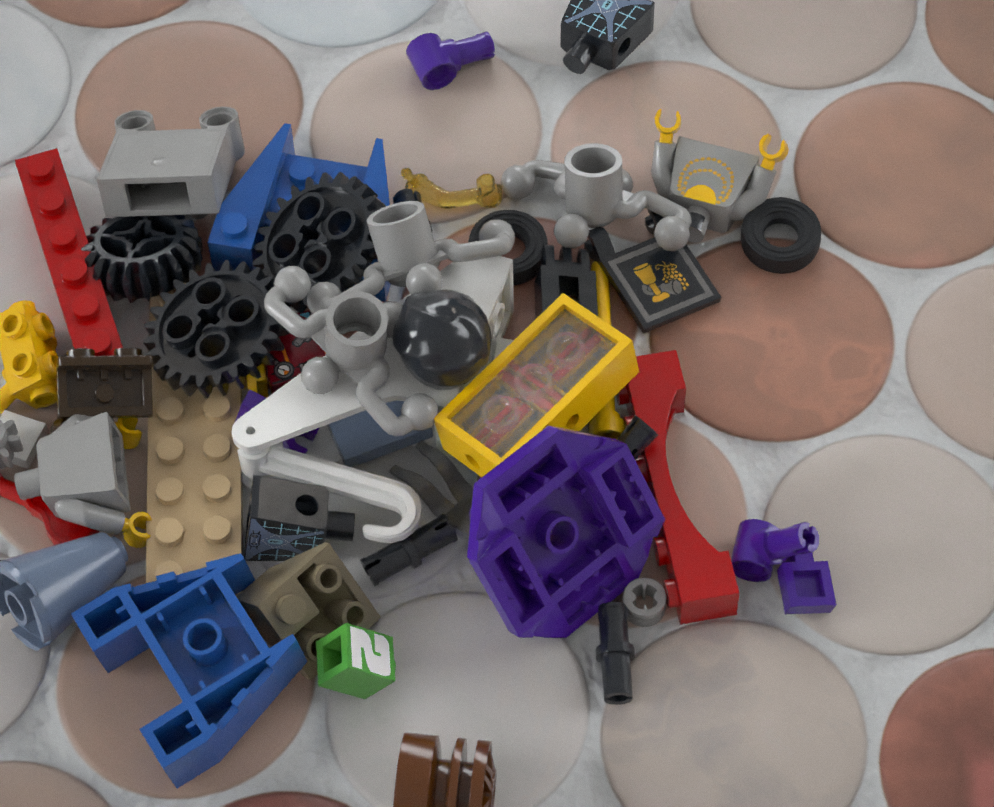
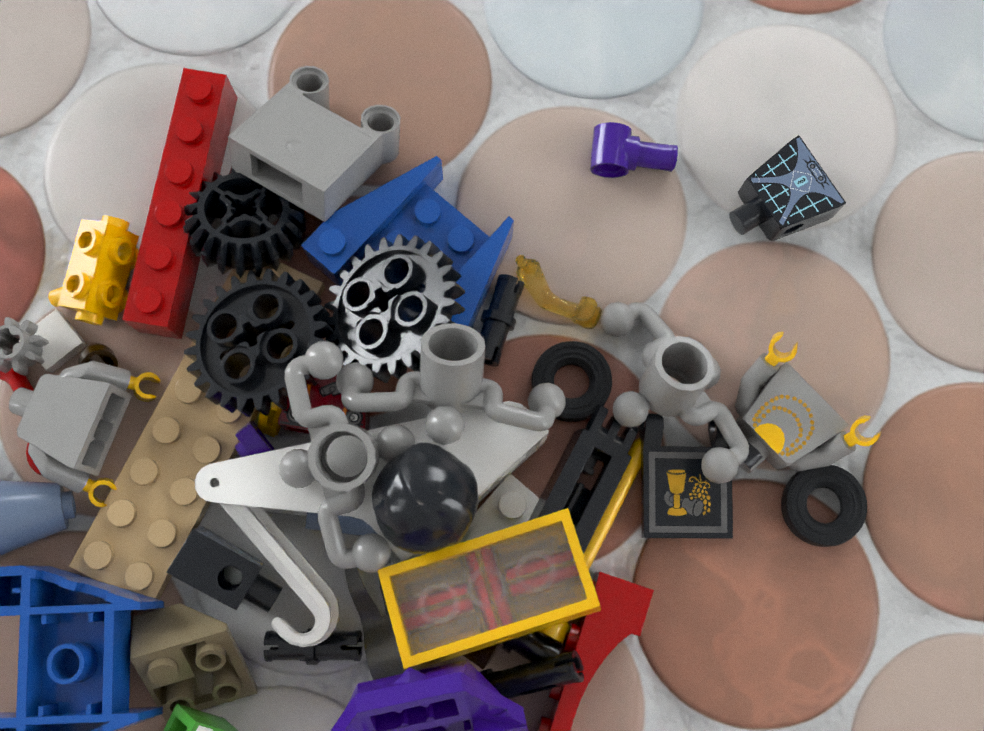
camera: 25 degrees right, 20 degrees up
dark brown bracket [56,348,154,419] -> none

